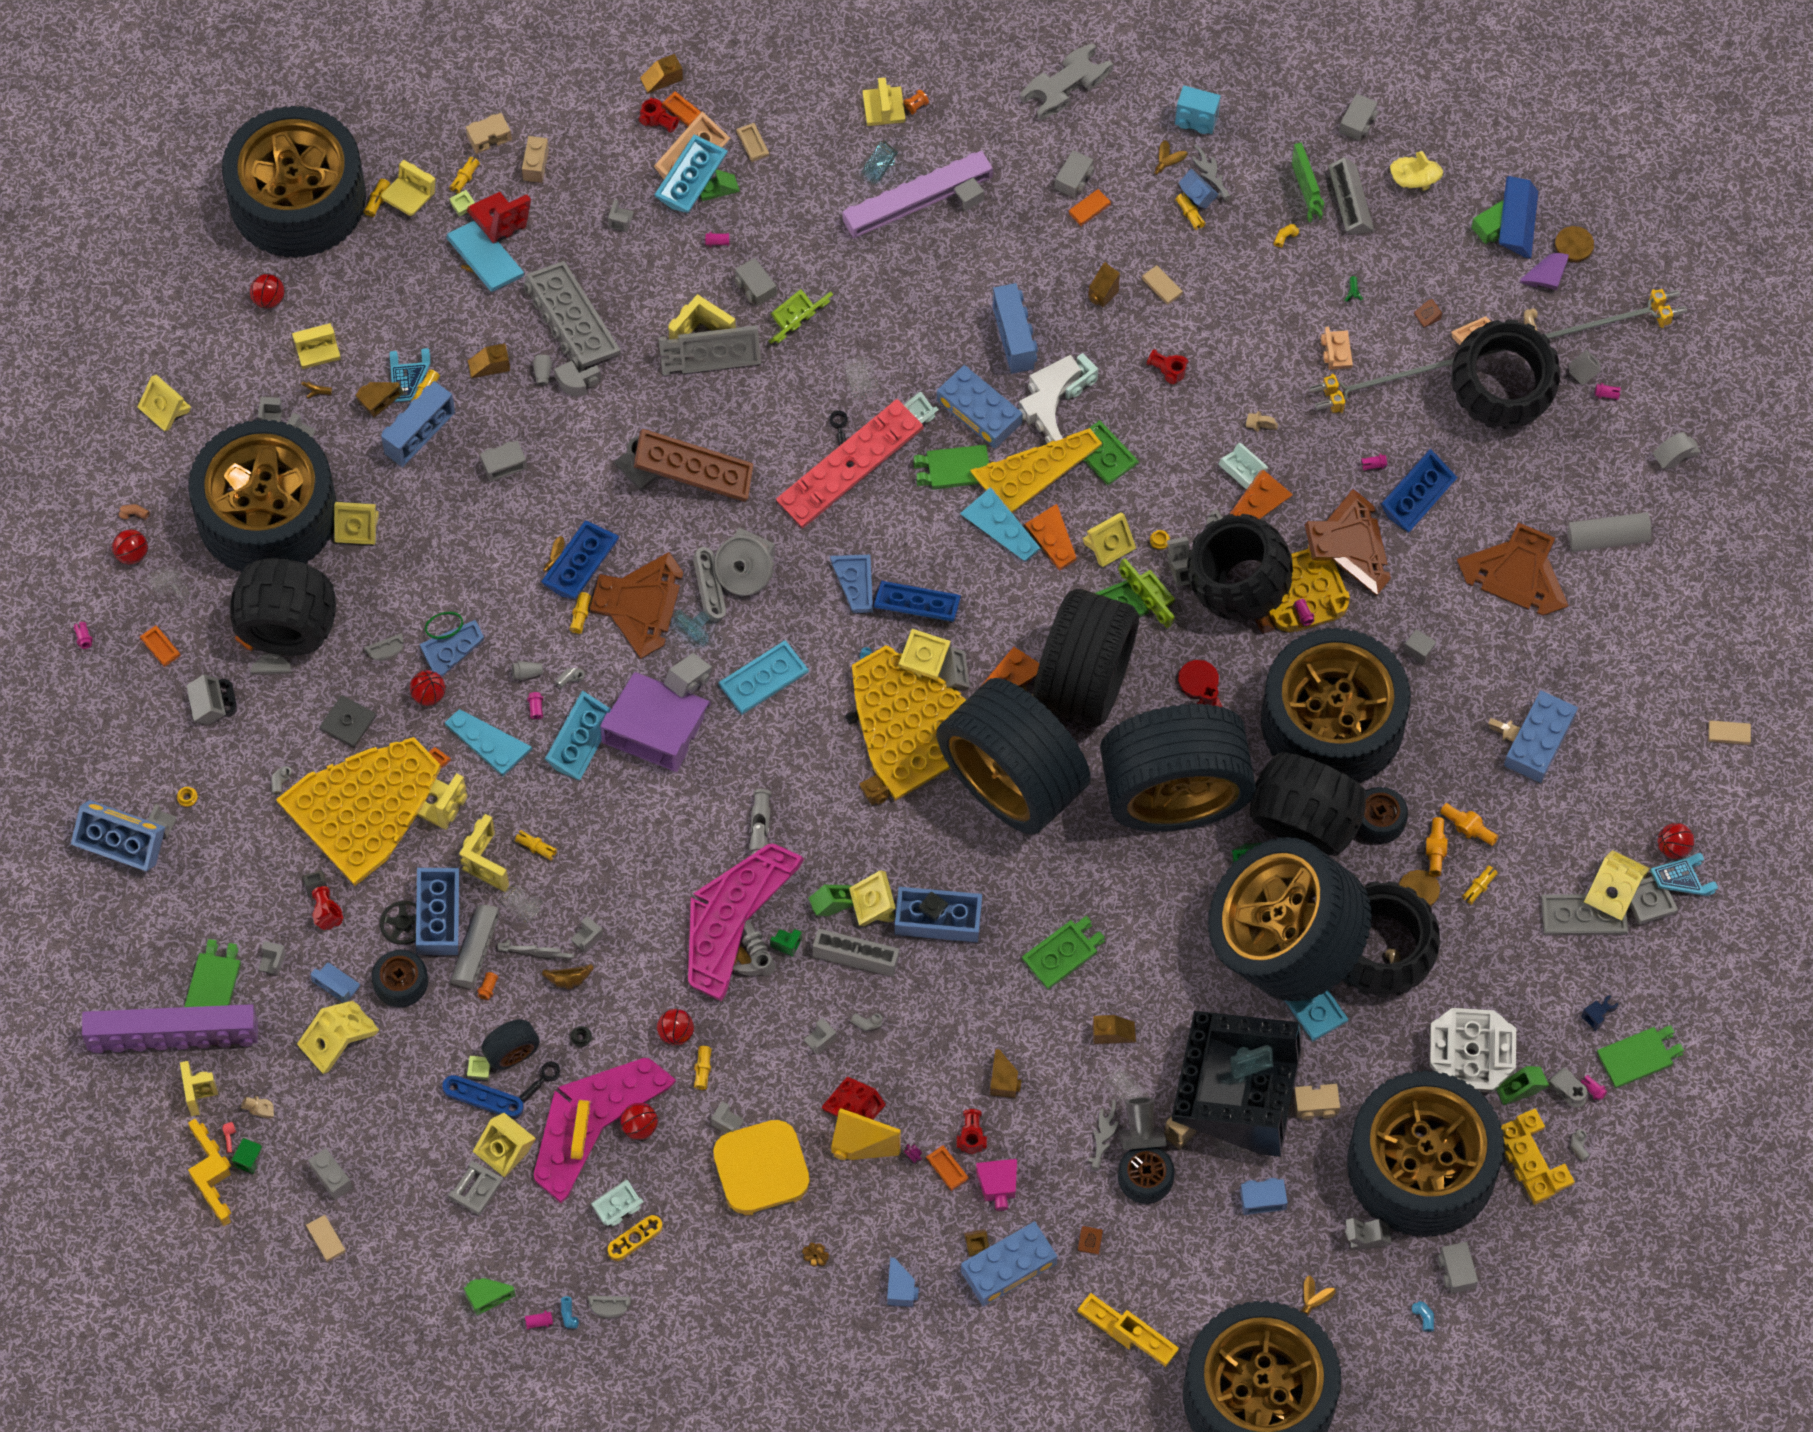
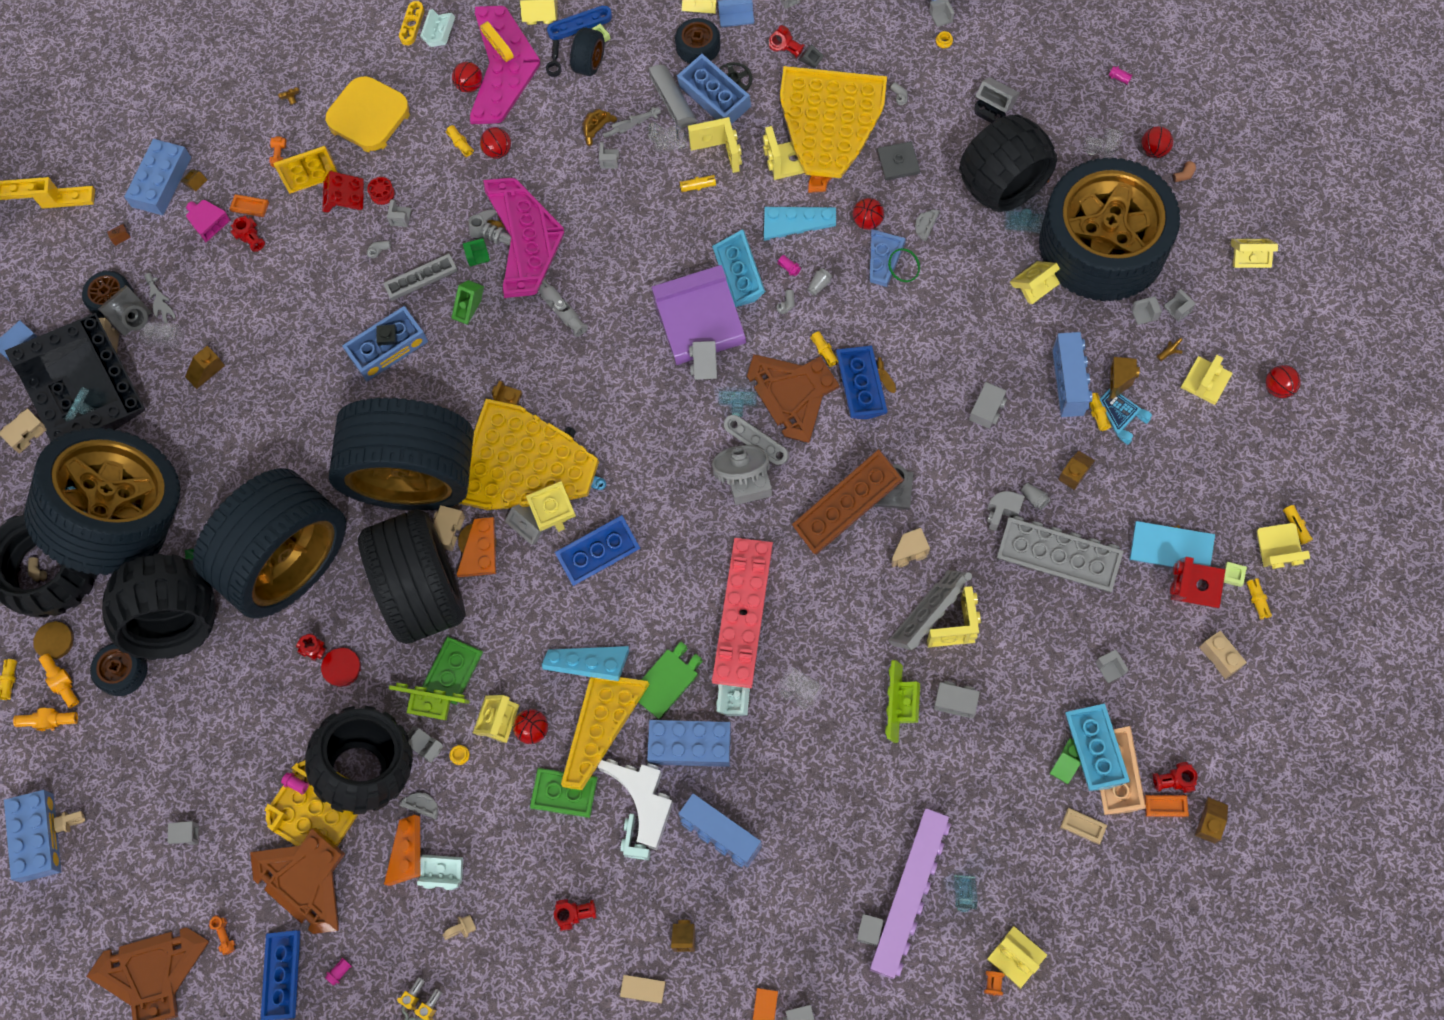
camera: 145 degrees right, 5 degrees up
orange tile [140,625,181,667] -> none
wheel [222,106,366,258] -> none
tan brick [466,113,512,154] -> none
orange pin [477,972,499,1000] -> none
pearl dark grey plate [571,1026,592,1047] -> none
dark pink pin [705,232,729,247] -> none
light grey panel [711,1101,744,1133] -> none
medium azure tile [718,640,809,715] -> none
black piece [830,410,848,446] -> none
medium blue wing [830,555,873,613] -> none
light yellow bracket [849,870,896,927] -> none
medium blue slope [887,1257,919,1307] -> none
magenta plate [904,1144,922,1163] -> none
pearl gold slope [990,1049,1022,1098] -> none
bright green tile [1022,916,1105,990] -> none
orange wing [1024,504,1076,570] -> none
wheel [1261,628,1411,784] -> none
none -> orange bar [209,915,236,955]
none -> orange bar [269,136,286,168]
none -> red wheel [367,177,395,205]
none -> red piece [513,709,549,744]
none -> tan slope [891,528,930,568]

